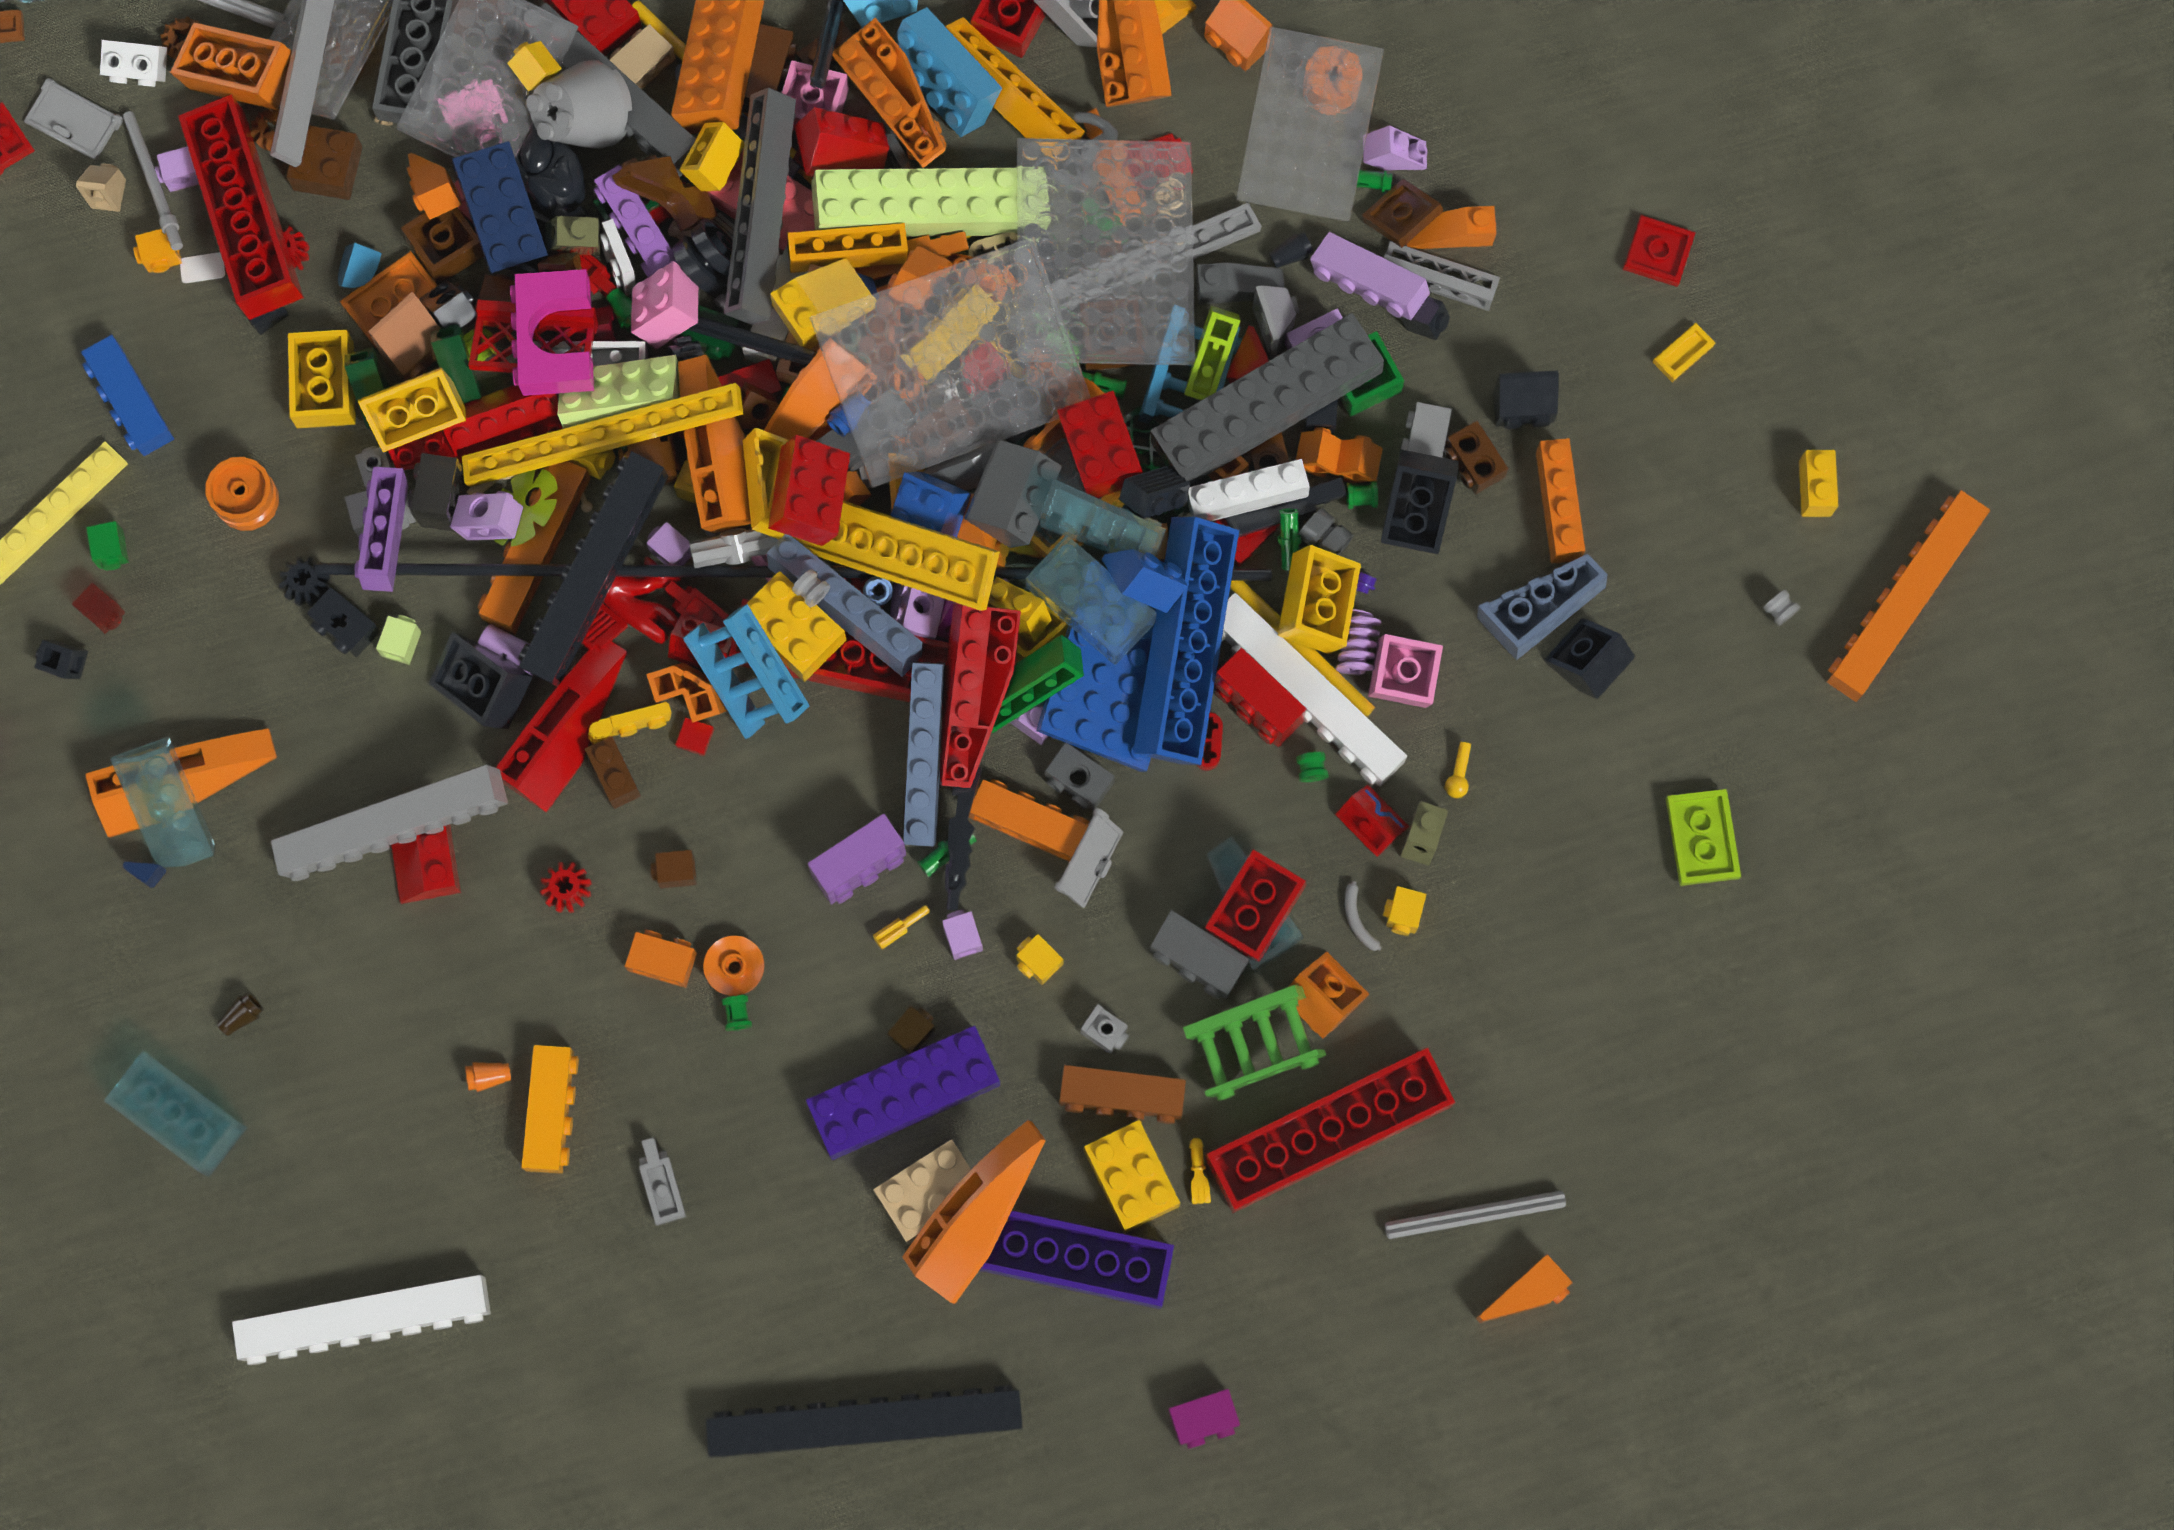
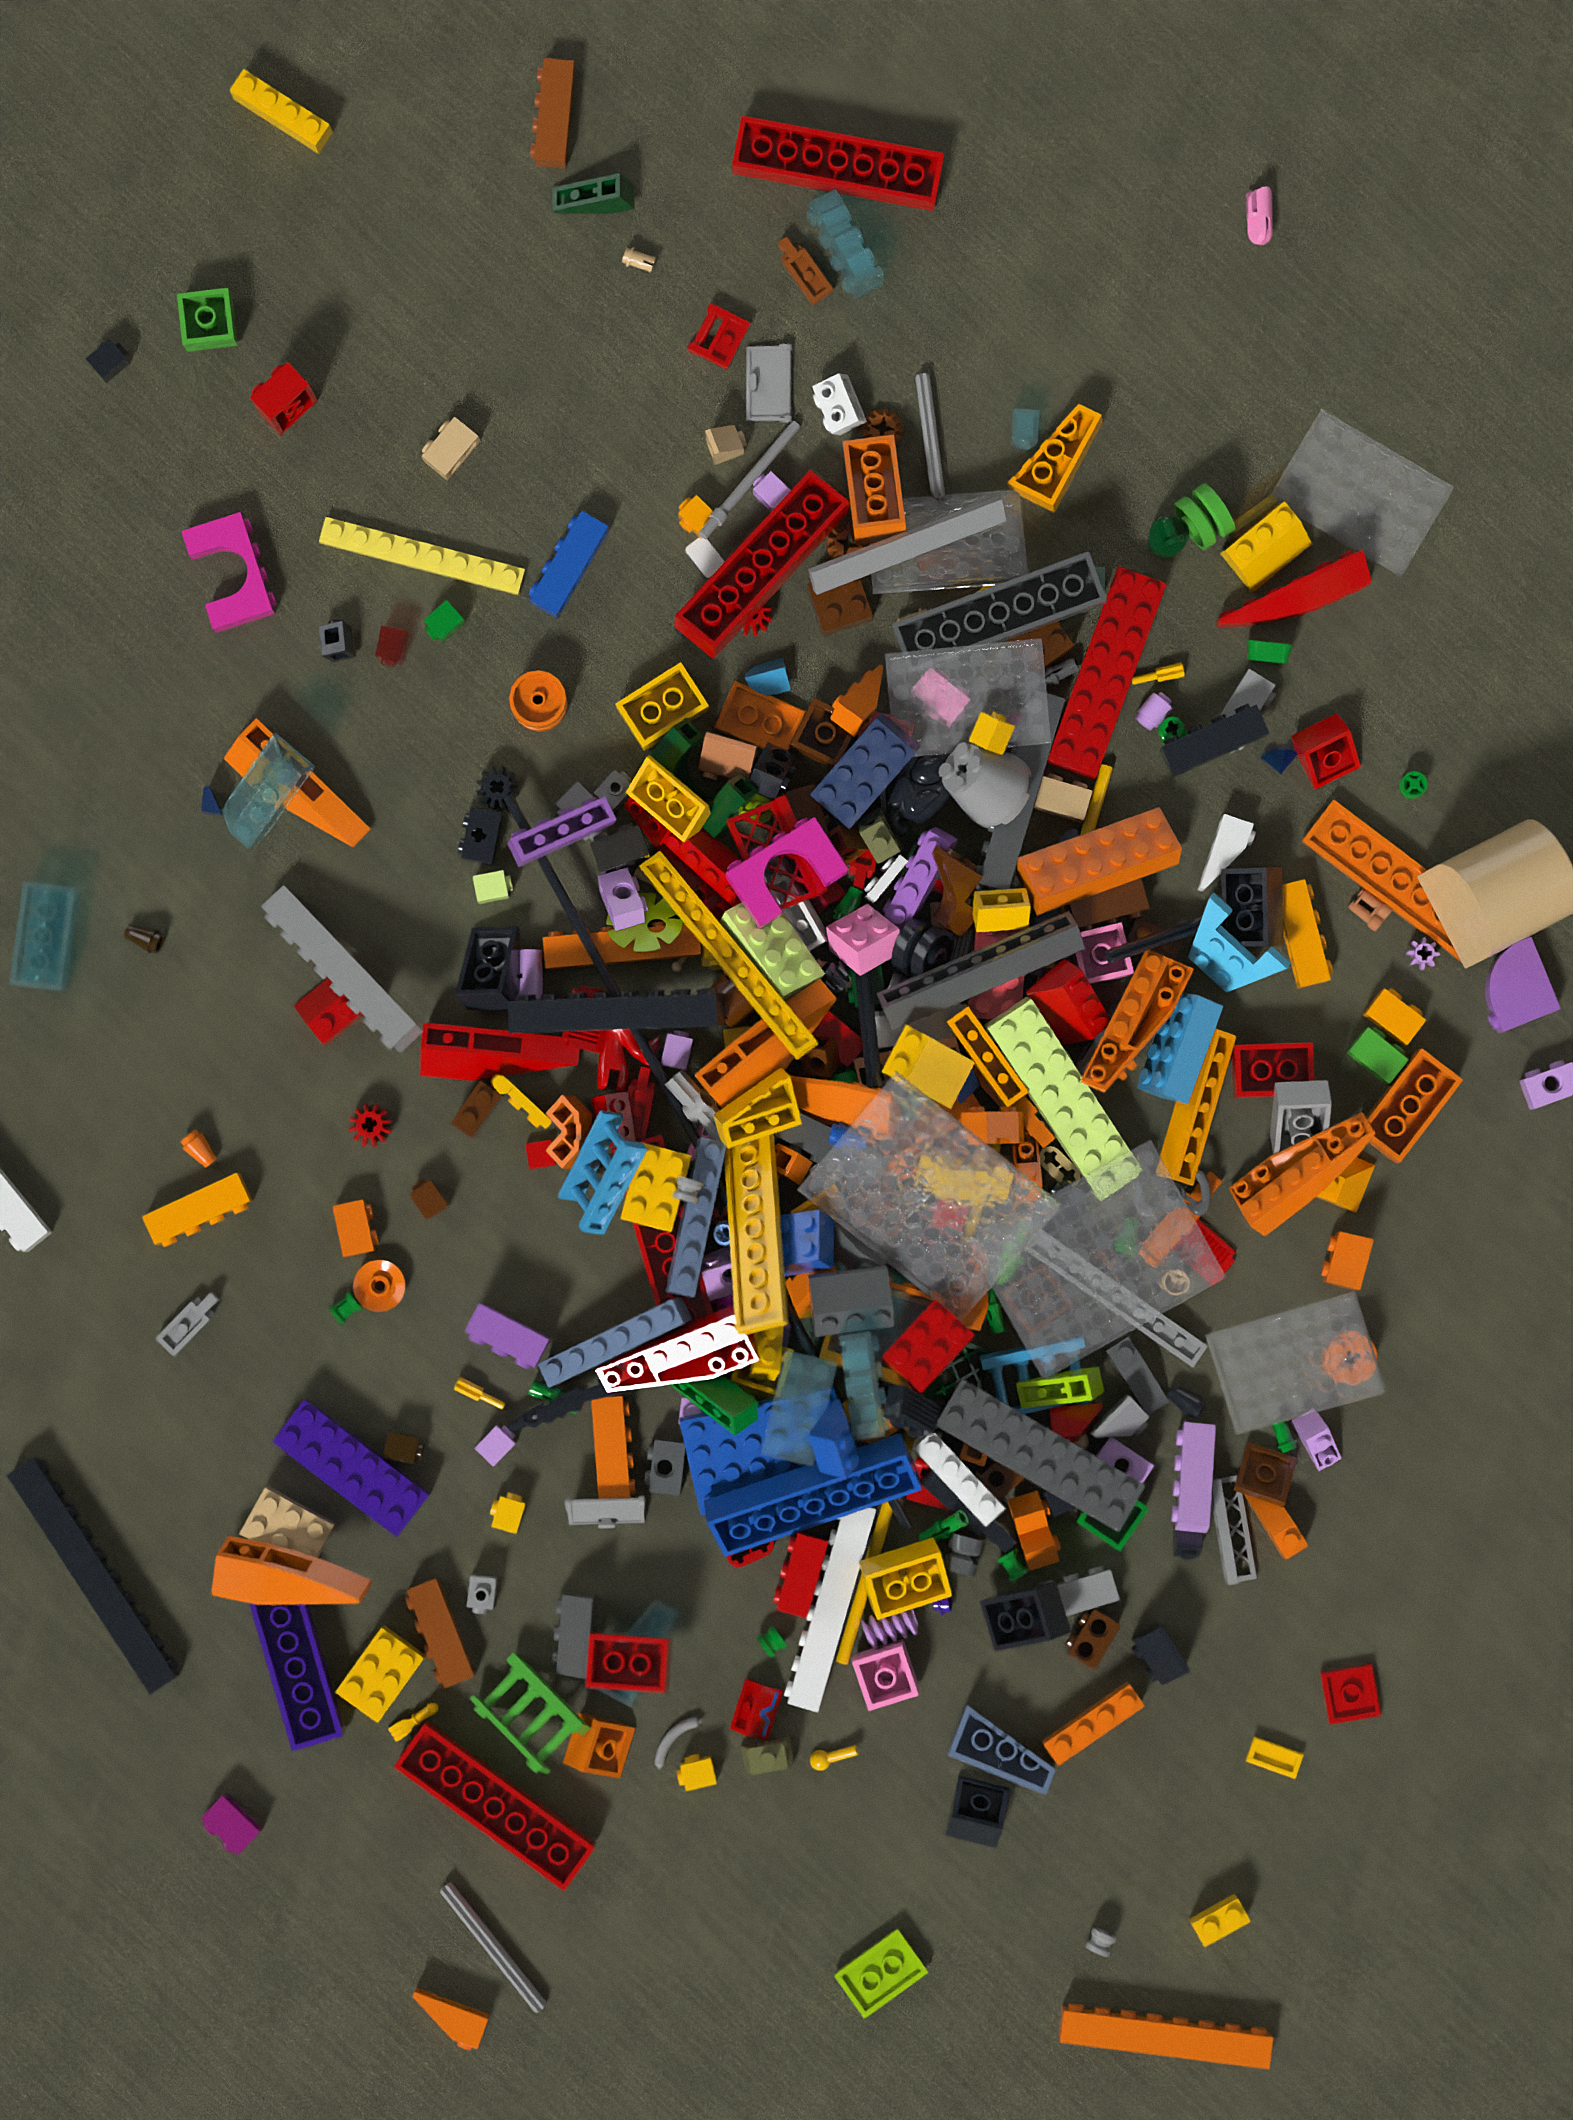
camera: 60 degrees right, 10 degrees up
red brick [768,435,850,546] -> none

